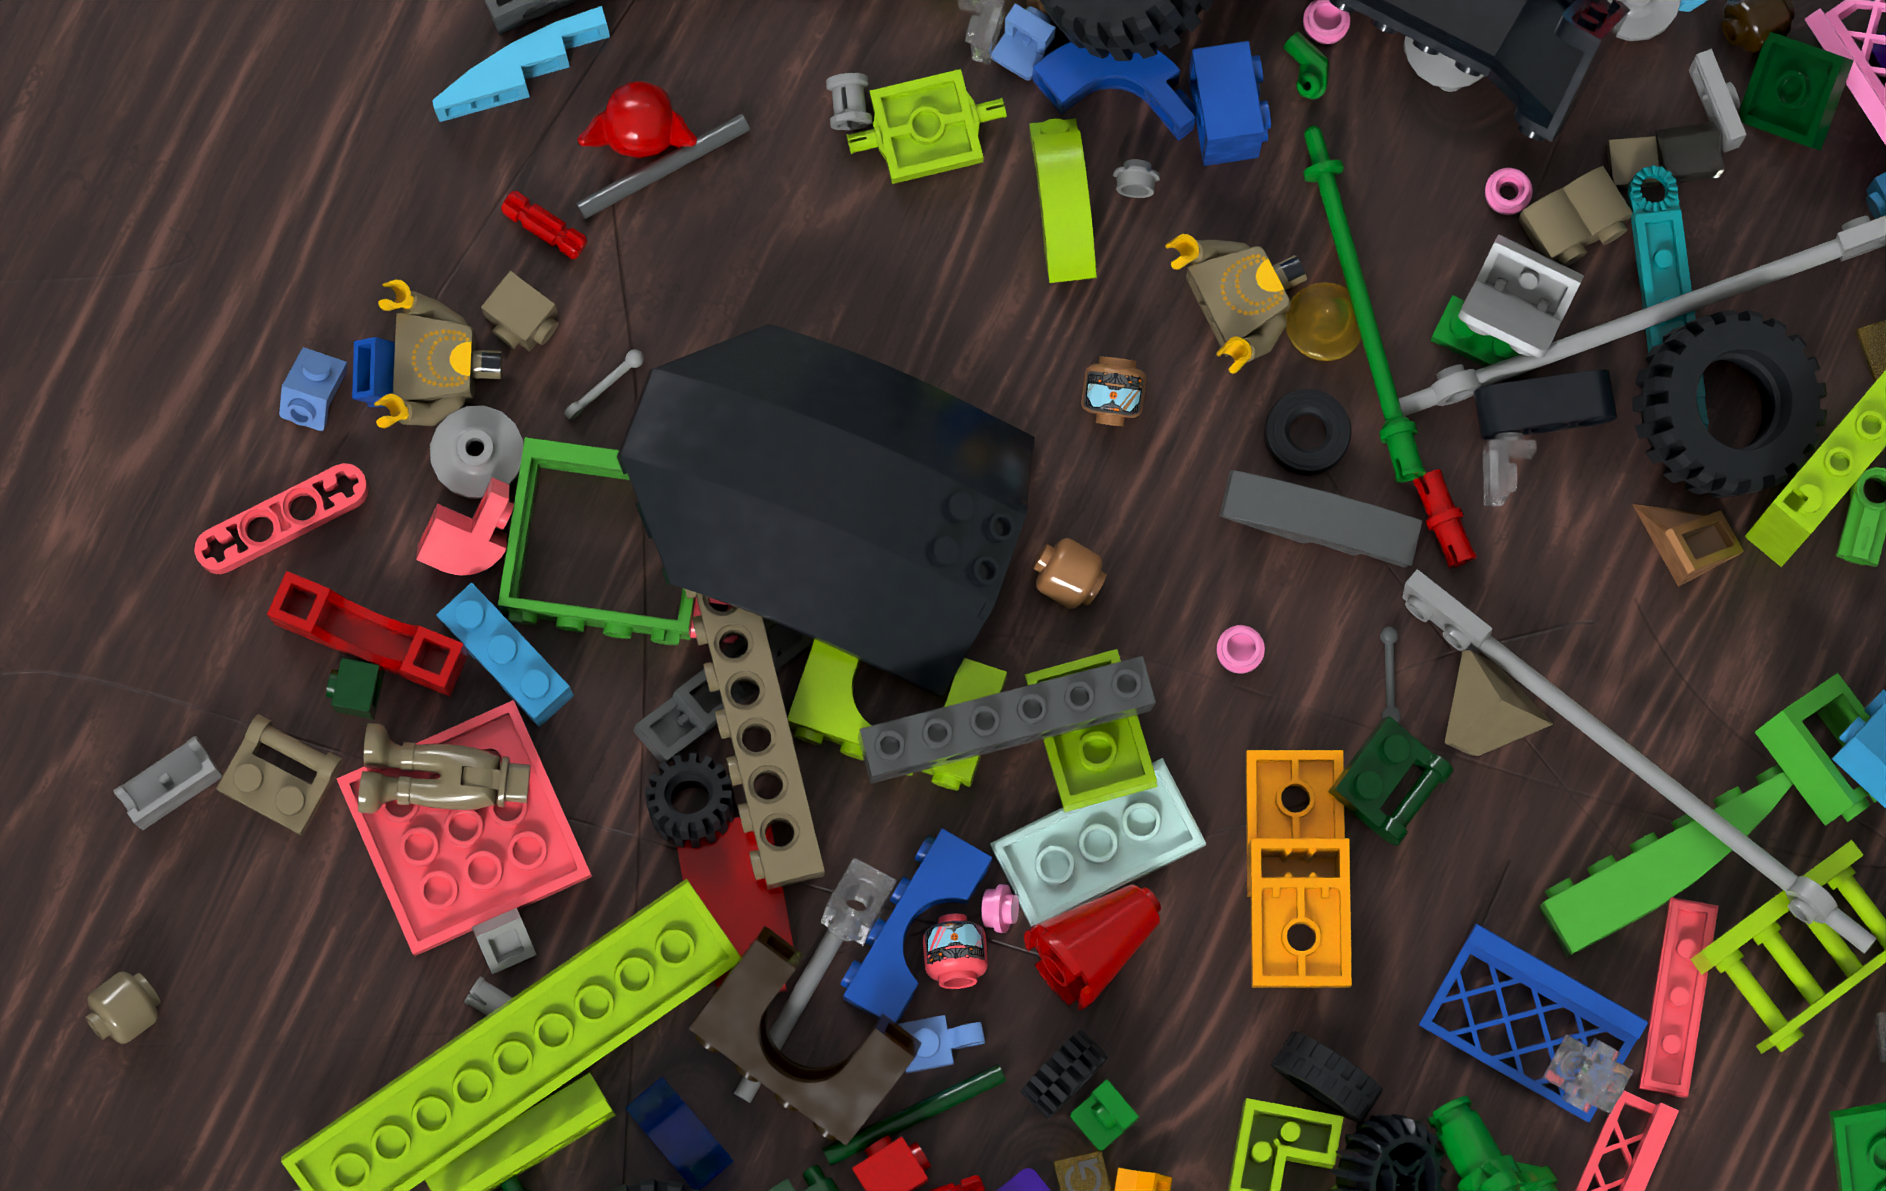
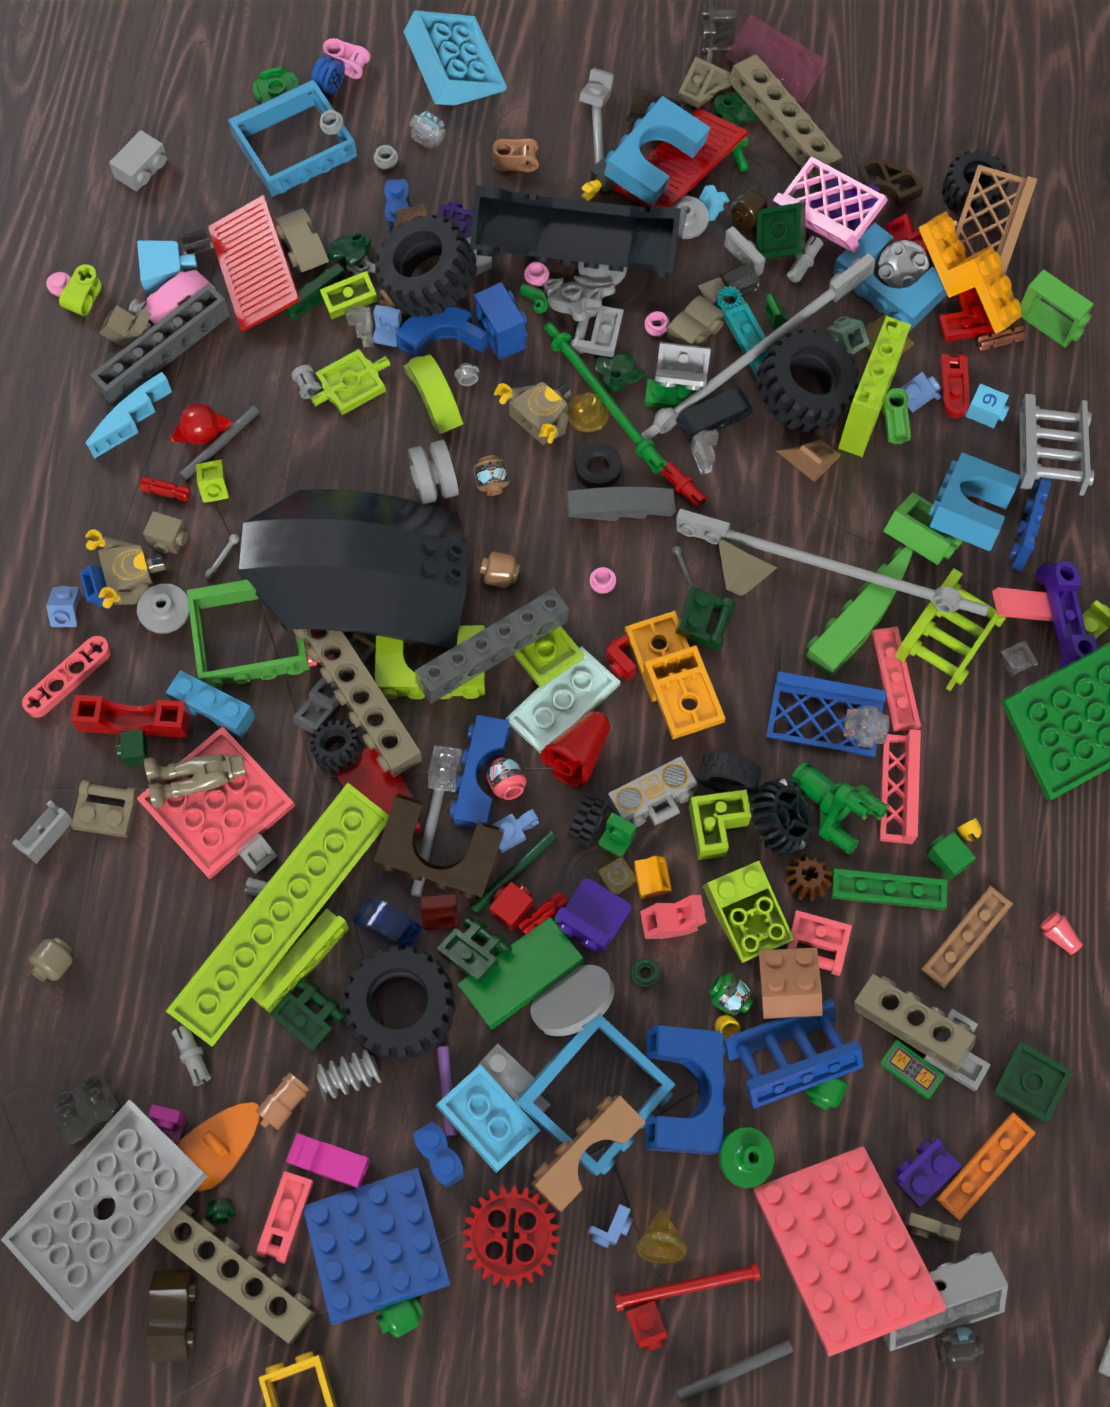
camera: 20 degrees left, 10 degrees down
coral brick [416,477,514,575] -> none
bright pink plate [982,884,1019,933] -> none
none -> lime bracket [196,459,229,503]
none -> light grey wheel [408,440,459,504]
none -> clear red piece [420,894,459,930]
none -> light grey tile [543,276,616,321]
none -> light grey plate [570,306,624,358]
none -> dark green plate [595,352,645,392]
none -> red bracket [606,634,636,682]
none -> light grey piece [607,756,698,827]
none -> green slope [764,294,789,329]
none -> light grey axle [787,236,823,283]
none -> sand green brick [826,316,870,354]

